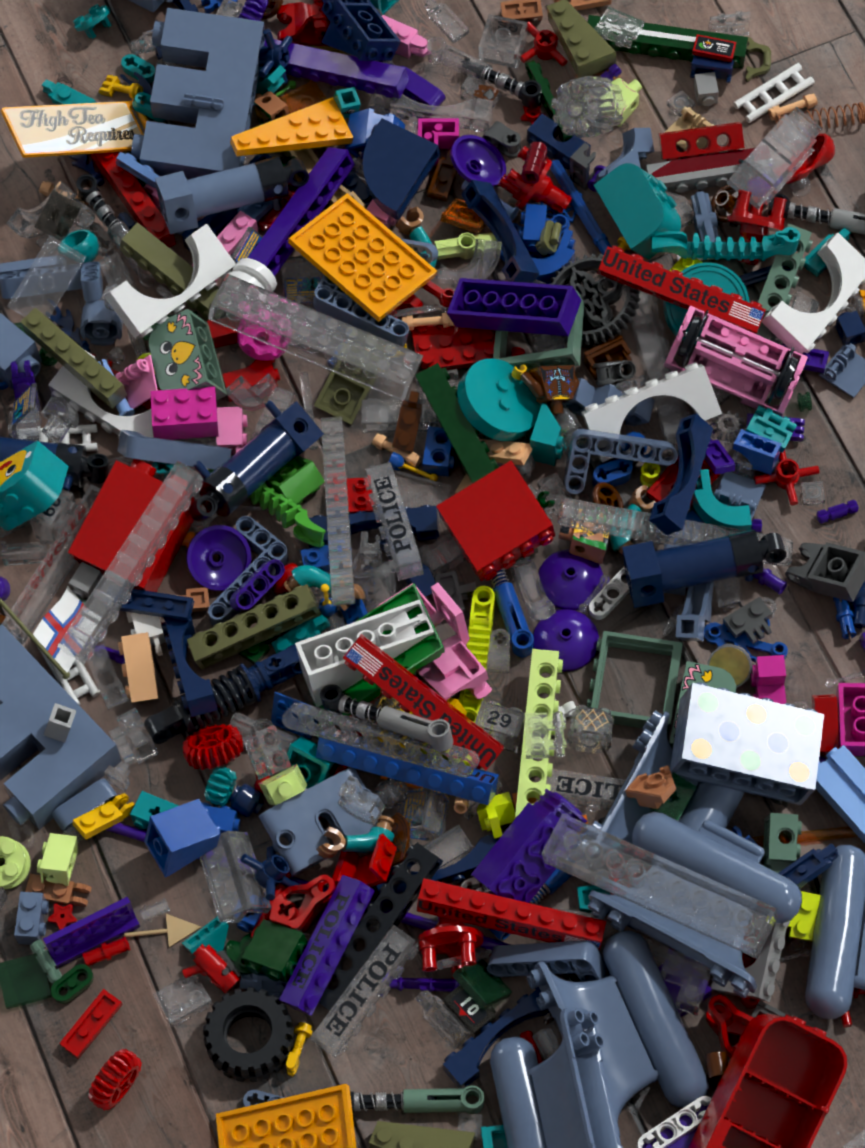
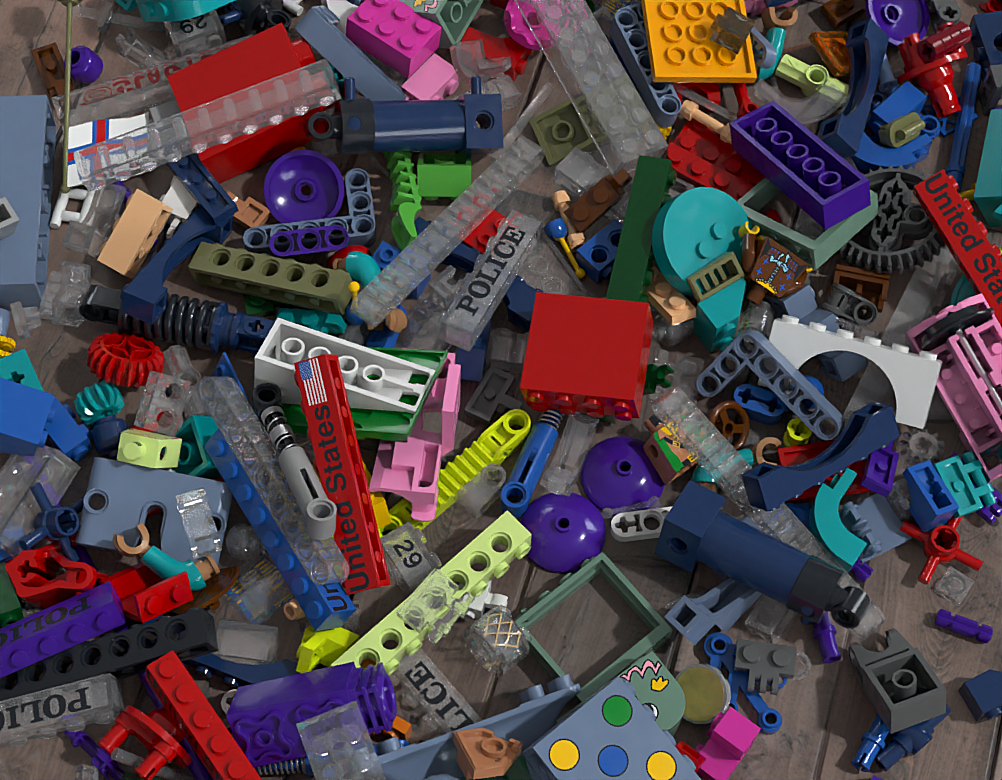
camera: 35 degrees right, 0 degrees up
none -> olive slope [686,252,745,303]
none -> clear smoke brick [710,7,756,54]

